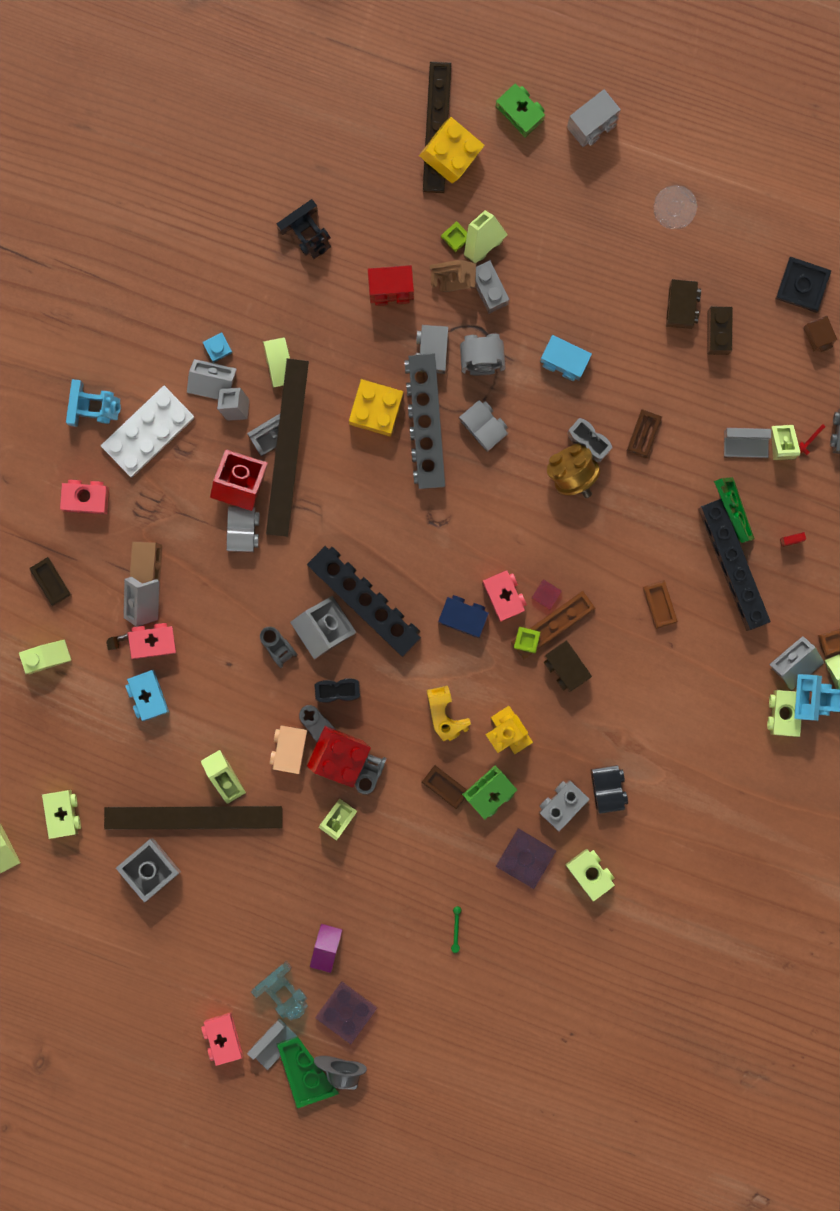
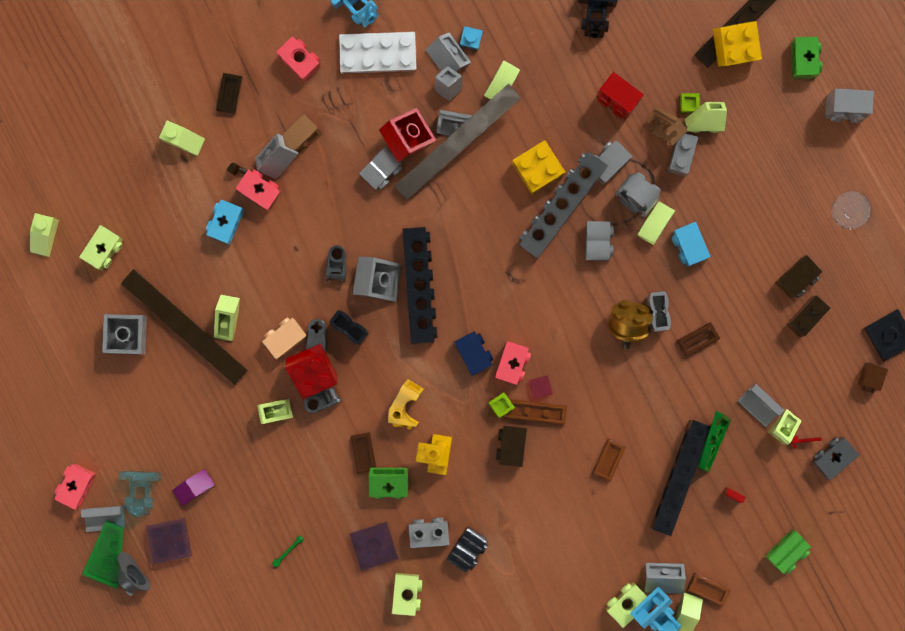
camera: 45 degrees right, 0 degrees up
none -> yellowish green slope [637,201,675,245]

